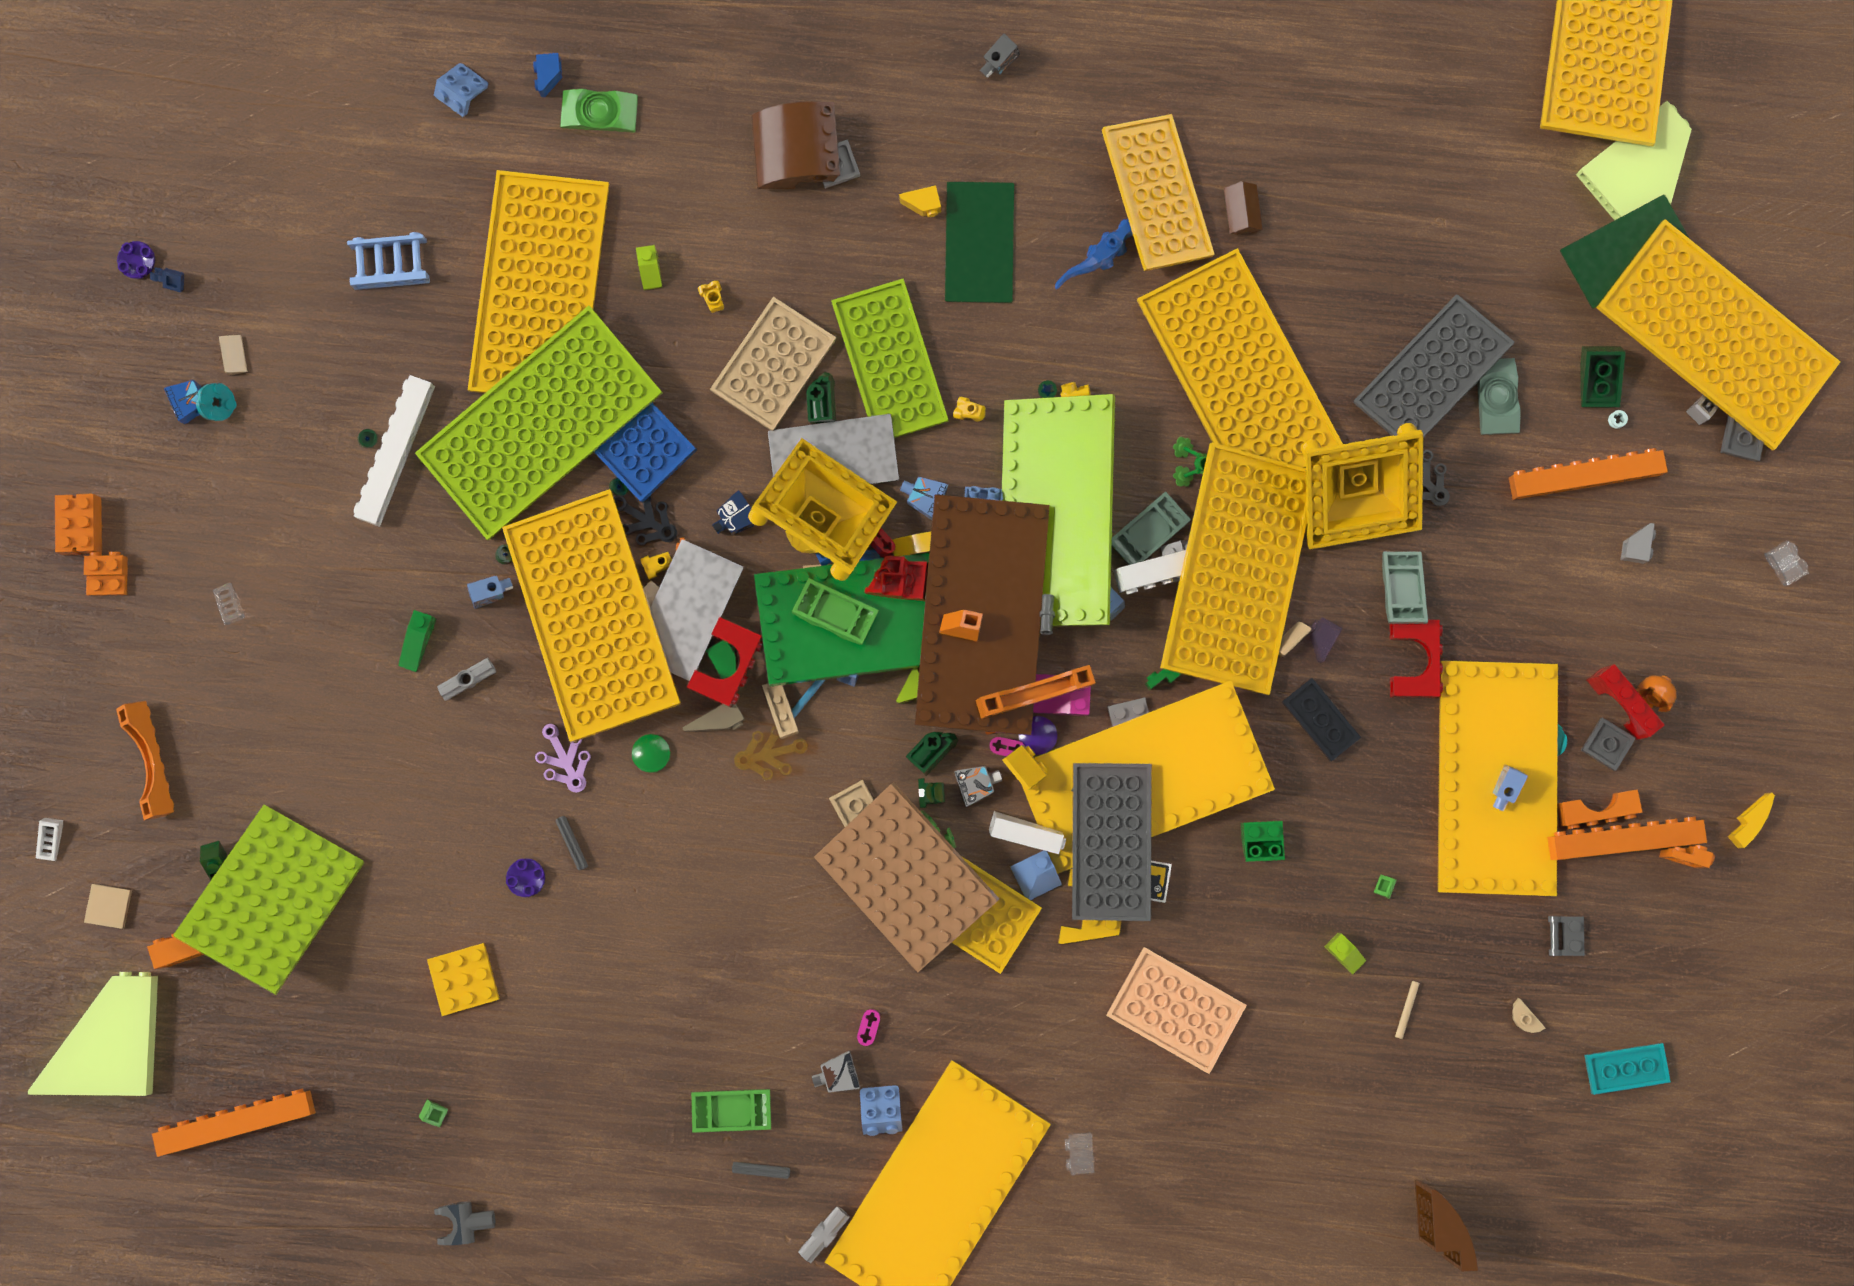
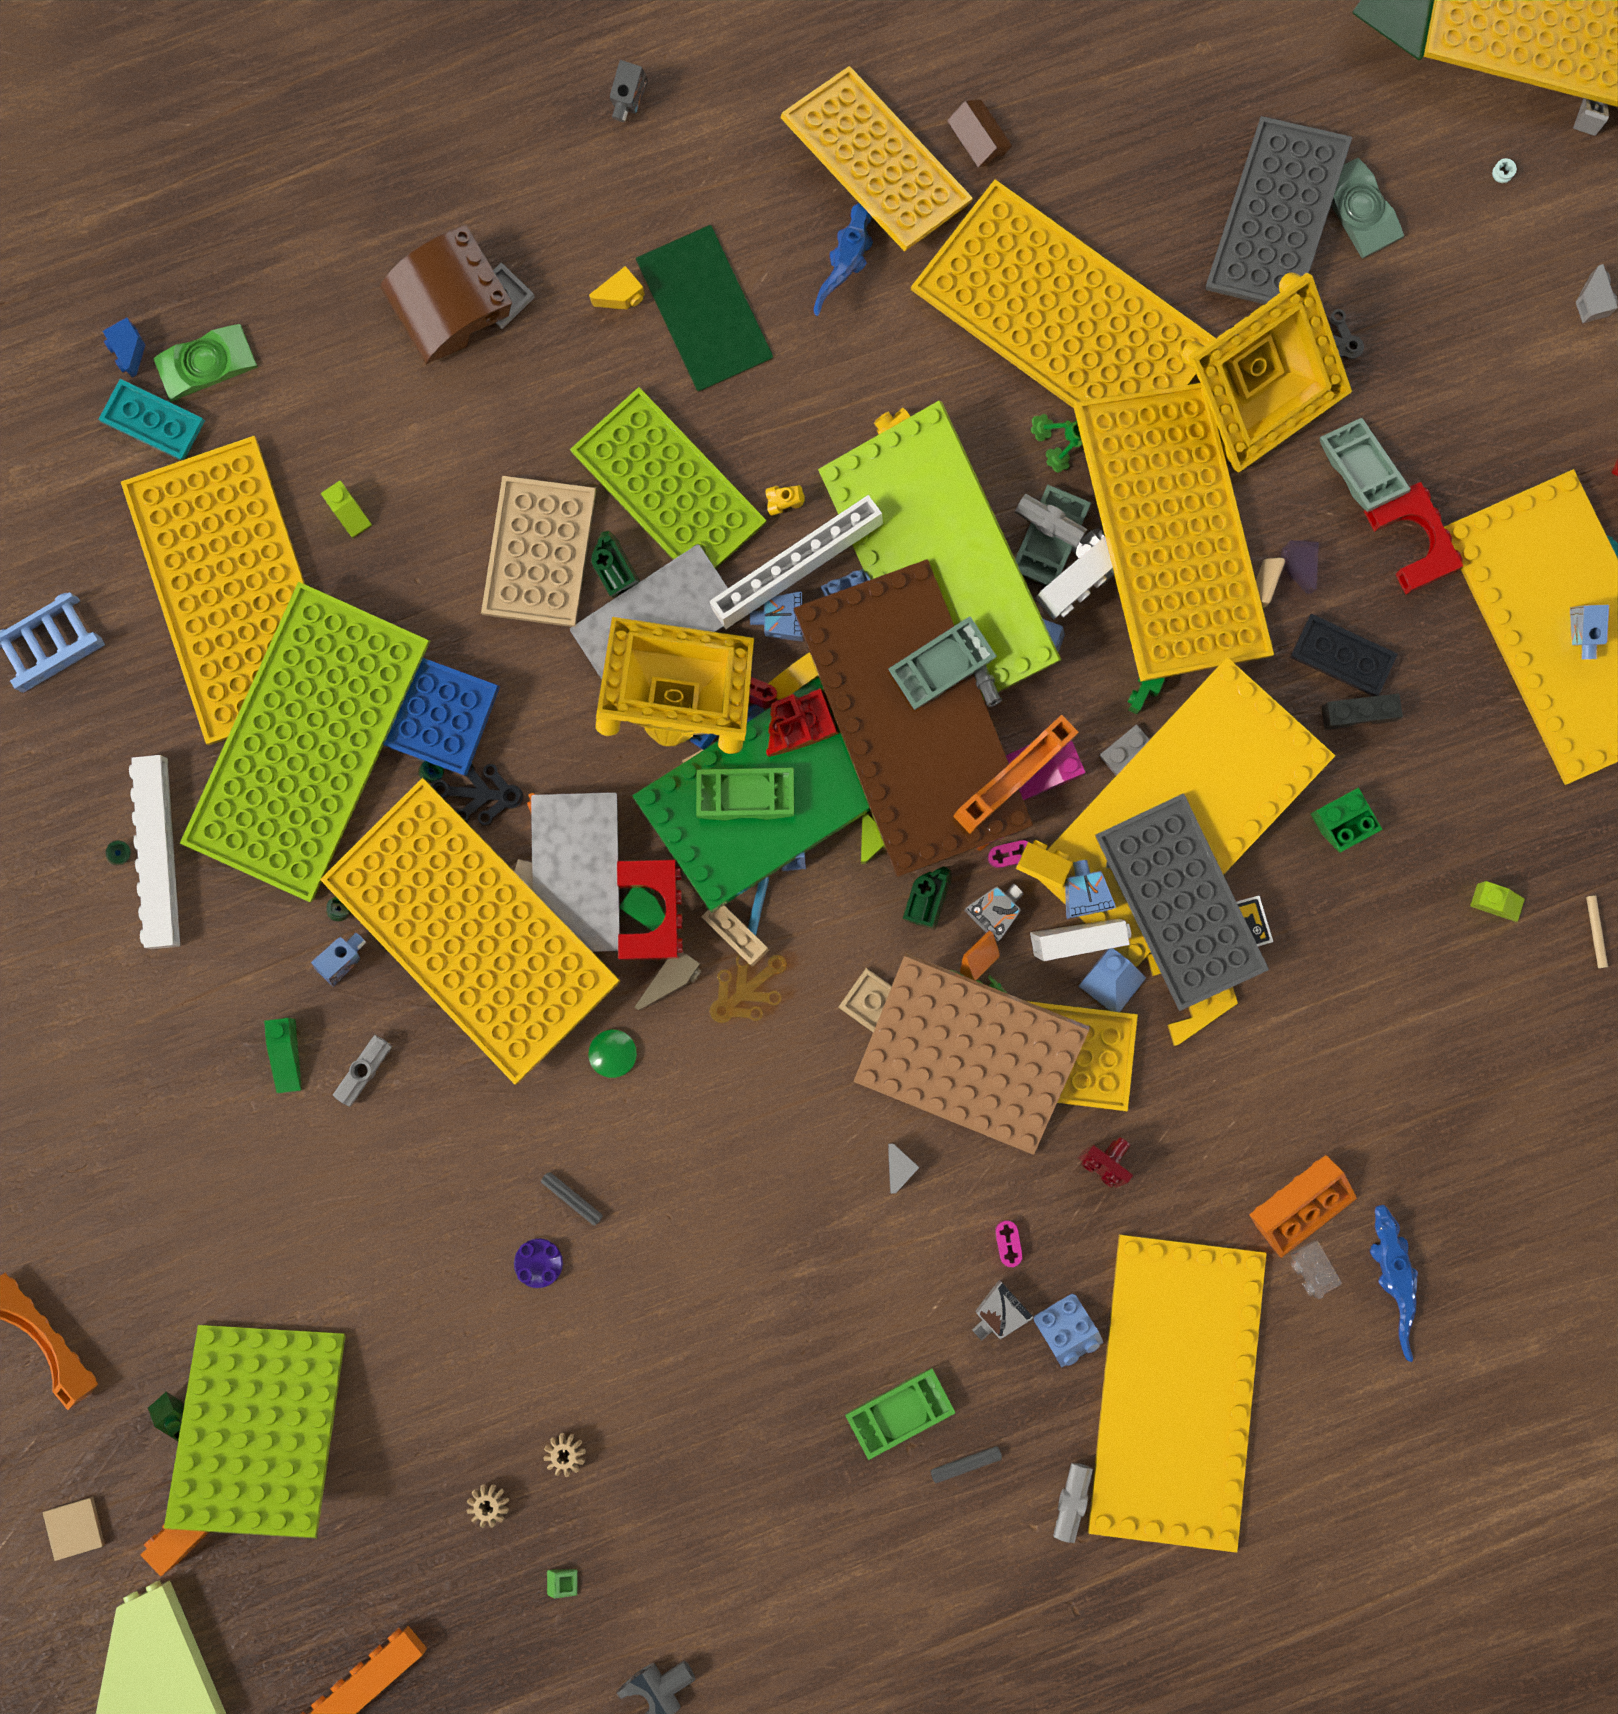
camera: 20 degrees left, 0 degrees up
clear slope [213,582,245,625] -> none
yellow plate [427,943,500,1016] -> none
medium blue bracket [434,63,488,117] -> none
lavender plant [535,724,591,792] -> none
yellow plate [640,552,672,580] -> none
yellow plate [698,280,724,313] -> none
dark blue torso [712,490,755,535] -> none
dark green piece [918,778,945,808] -> none
orange slope [939,610,983,641] -> none
dark purple dish [1019,716,1057,755] -> none
dark green tile [1038,380,1057,398] -> none
light nougat plate [1106,947,1247,1074] -> none
bright green slope [1374,875,1397,899] -> none
orange brick [1509,448,1668,500] -> none
dark green slope [1580,346,1626,407] -> none
none -> teal plate [98,379,205,461]
none -> tan gear [467,1484,509,1528]
none -> tan gear [543,1433,586,1477]
none -> white brick [710,495,883,629]
none -> sand green slope [888,616,997,710]
none -> light grey slope [888,1143,919,1194]
none -> orange slope [960,931,1000,981]
none -> light grey piece [1015,494,1087,548]
none -> medium blue torso [1065,860,1116,919]
none -> dark red plate [1078,1137,1133,1188]
none -> orange slope [1249,1155,1357,1258]
none -> pearl dark grey arch [1321,694,1403,730]
none -> blue animal [1370,1205,1418,1362]

